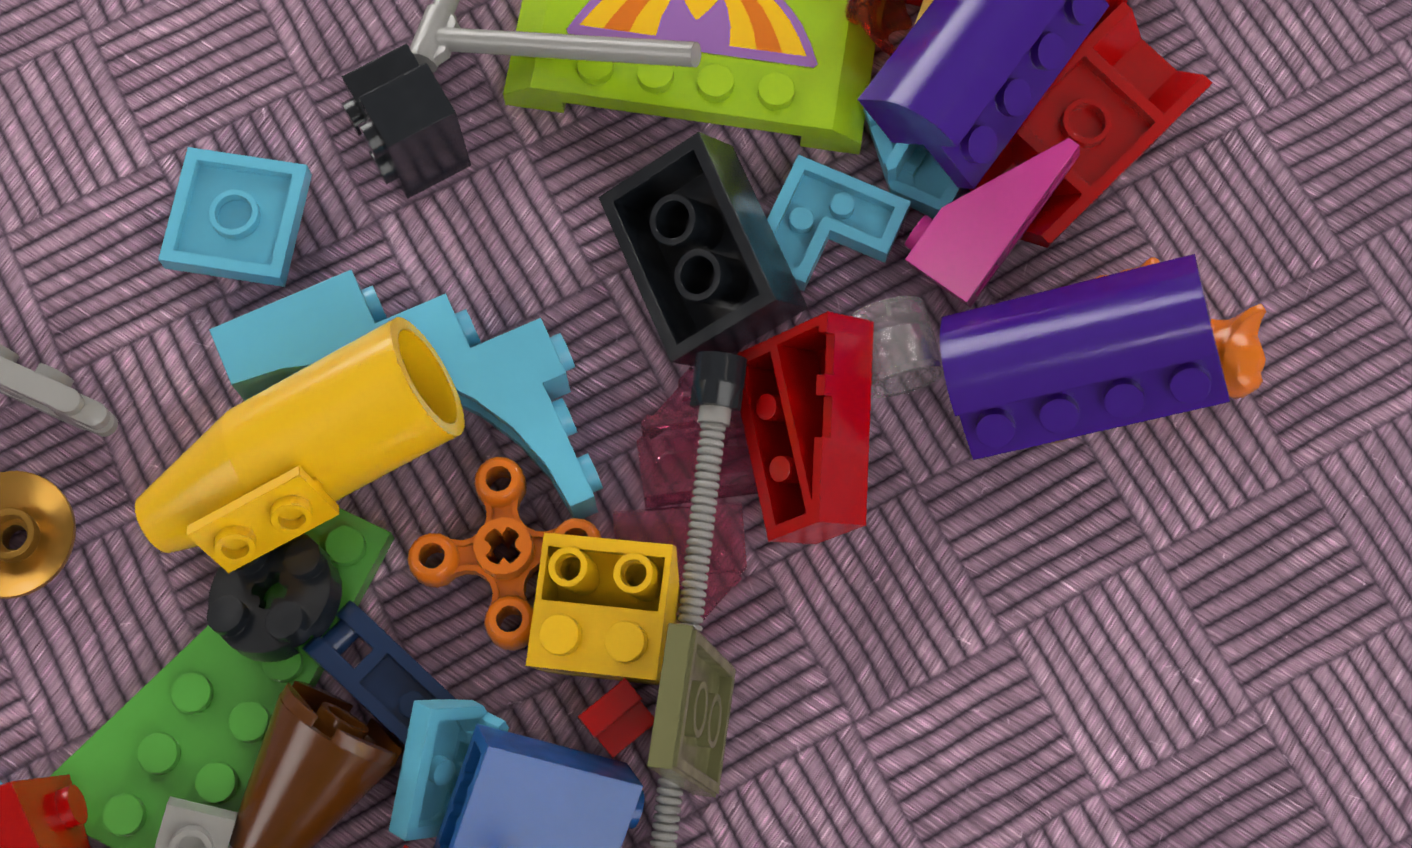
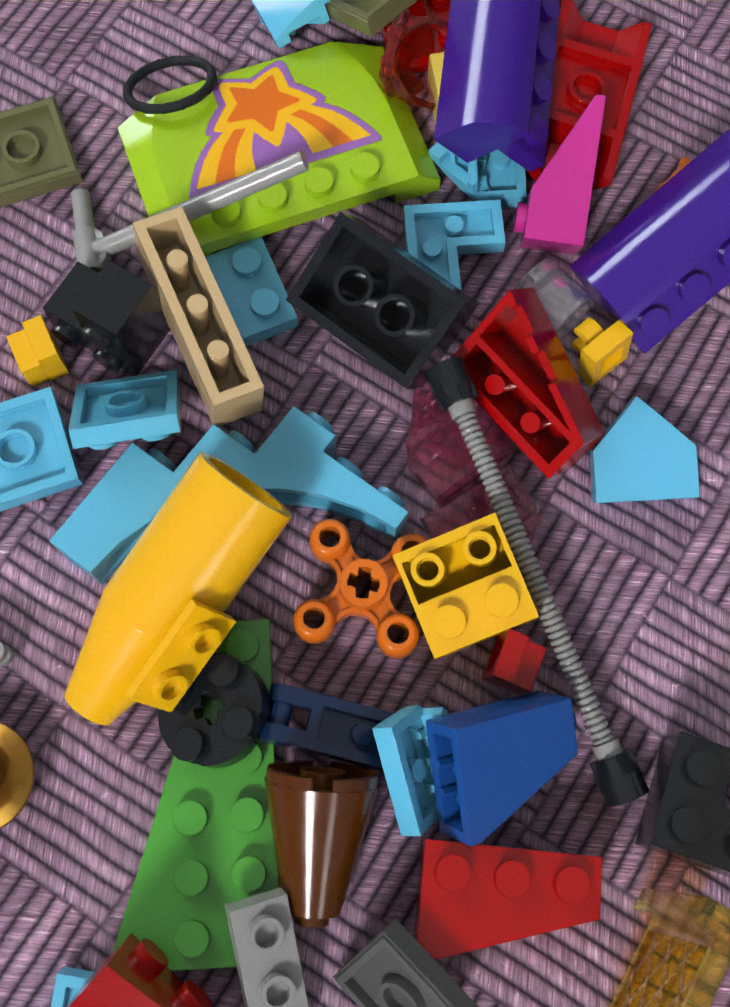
camera: 30 degrees left, 0 degrees up
olive tile [647,623,736,798] -> none
none -> yellow piece [6,315,70,387]
none -> medium azure plate [68,369,181,450]
none -> tan brick [133,206,264,427]
none -> medium azure plate [205,237,299,346]
none -> yellow tile [572,317,633,387]
none -> medium azure slope [590,396,700,503]

